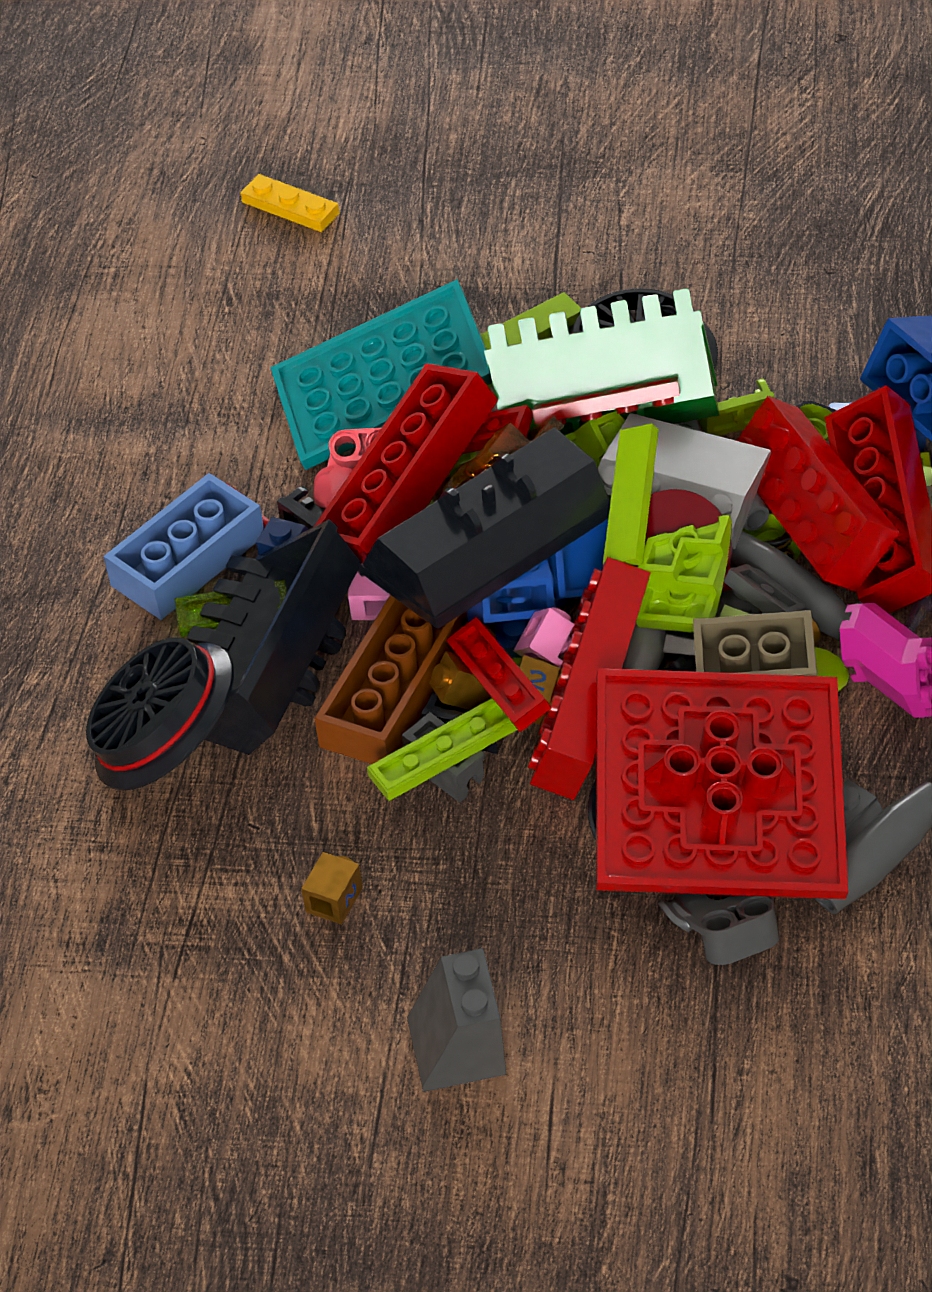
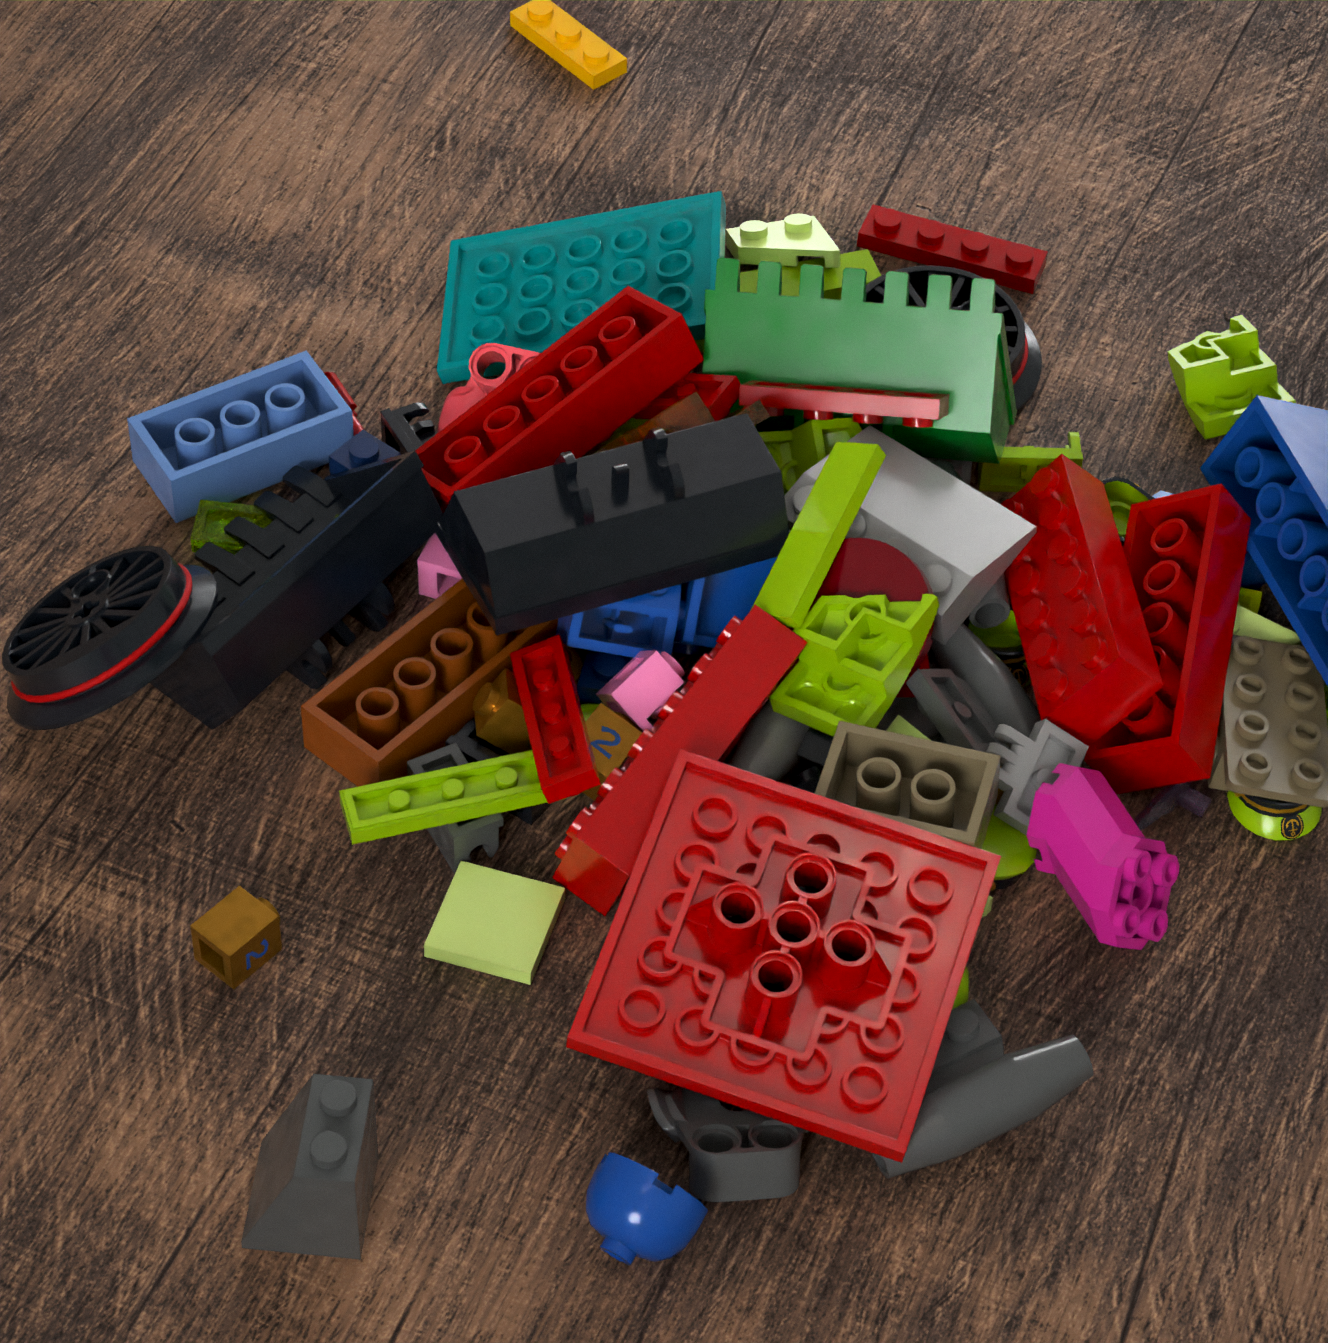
camera: 10 degrees right, 0 degrees up
none -> yellowish green tile [424,861,565,985]
none -> blue cylinder [586,1152,708,1265]
none -> yellowish green wing [726,213,840,268]
none -> red plate [857,204,1048,294]
none -> light grey hinge [986,719,1089,835]
none -> lime slope [1167,315,1296,439]

